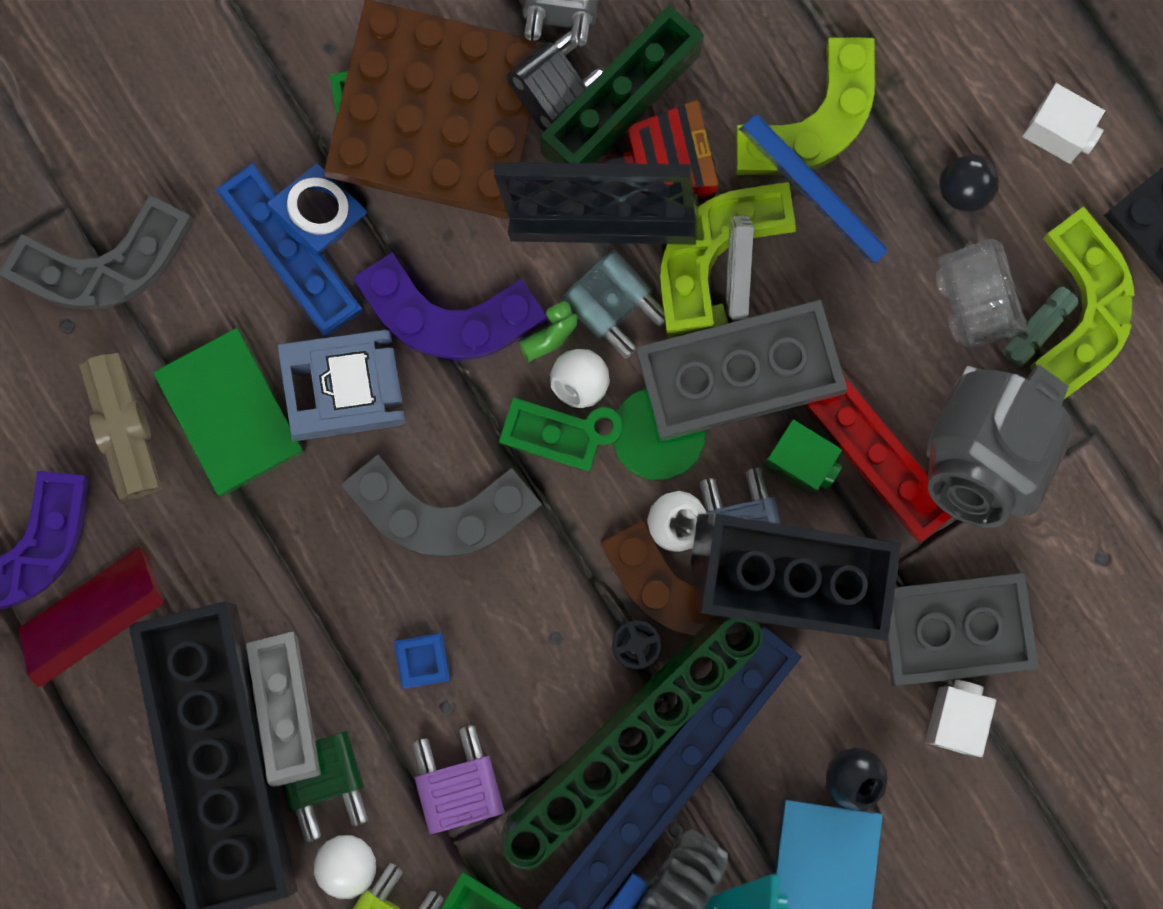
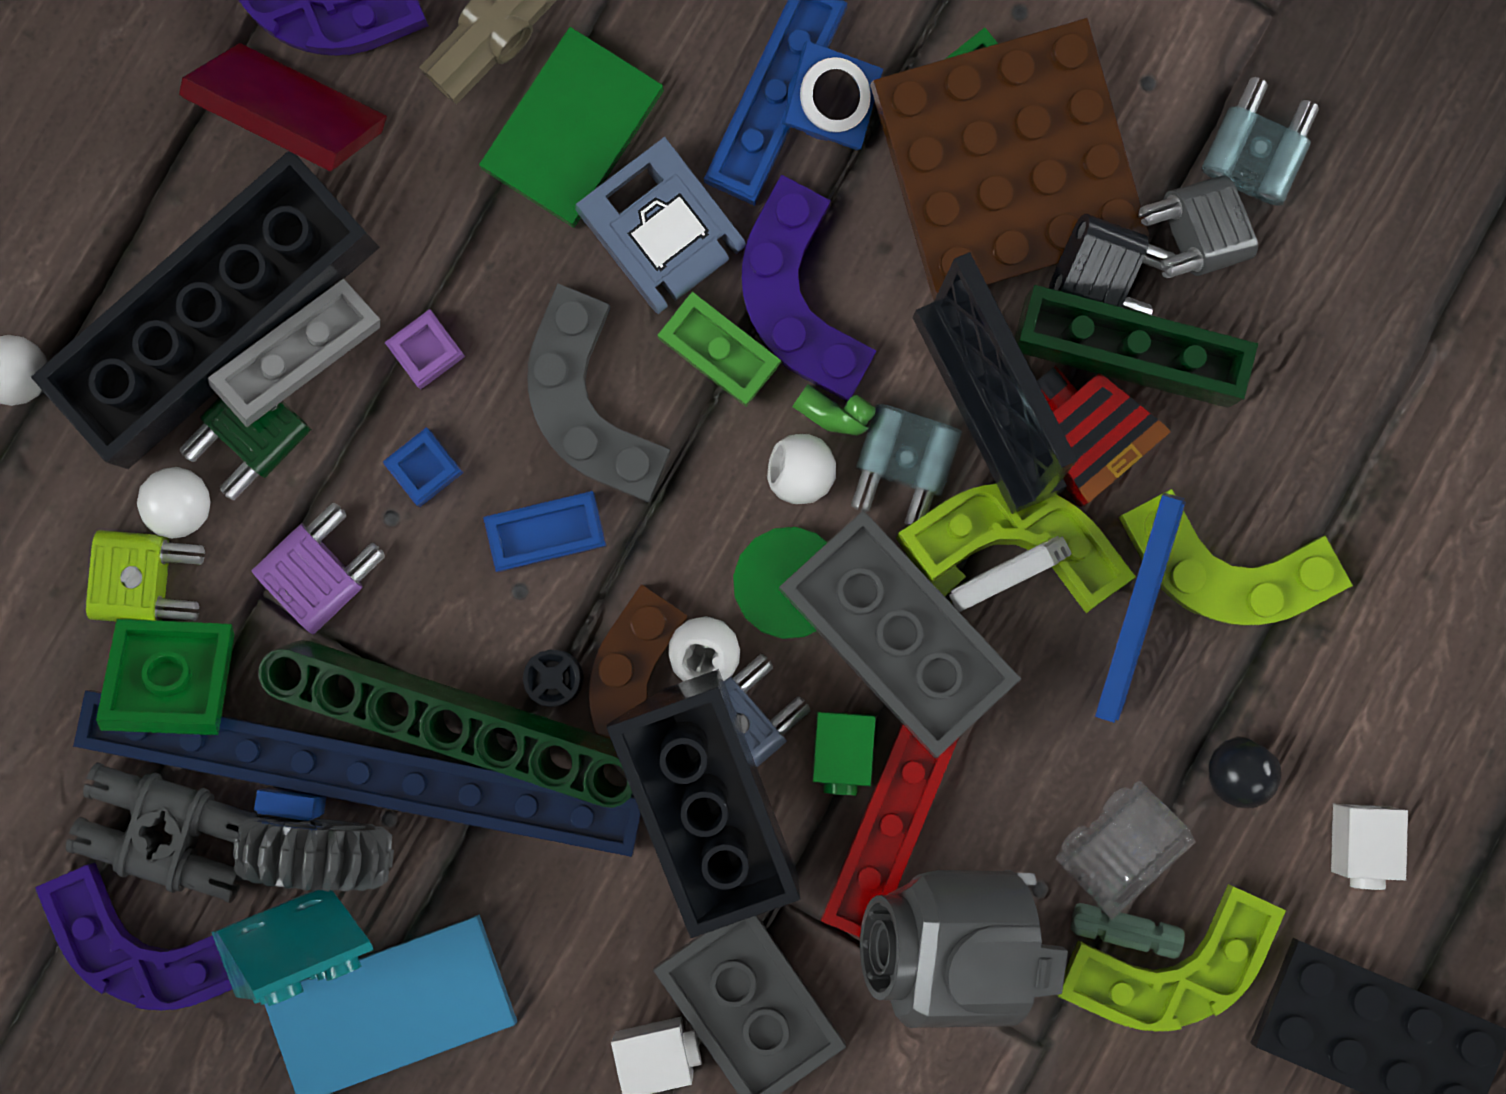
camera: 70 degrees right, 5 degrees up
green hinge [499,397,623,473] -> none
black piece [826,747,887,810] -> none
none -> medium lavender tile [385,309,465,389]
none -> blue tile [483,491,607,573]
none -> bright green plate [657,292,781,407]

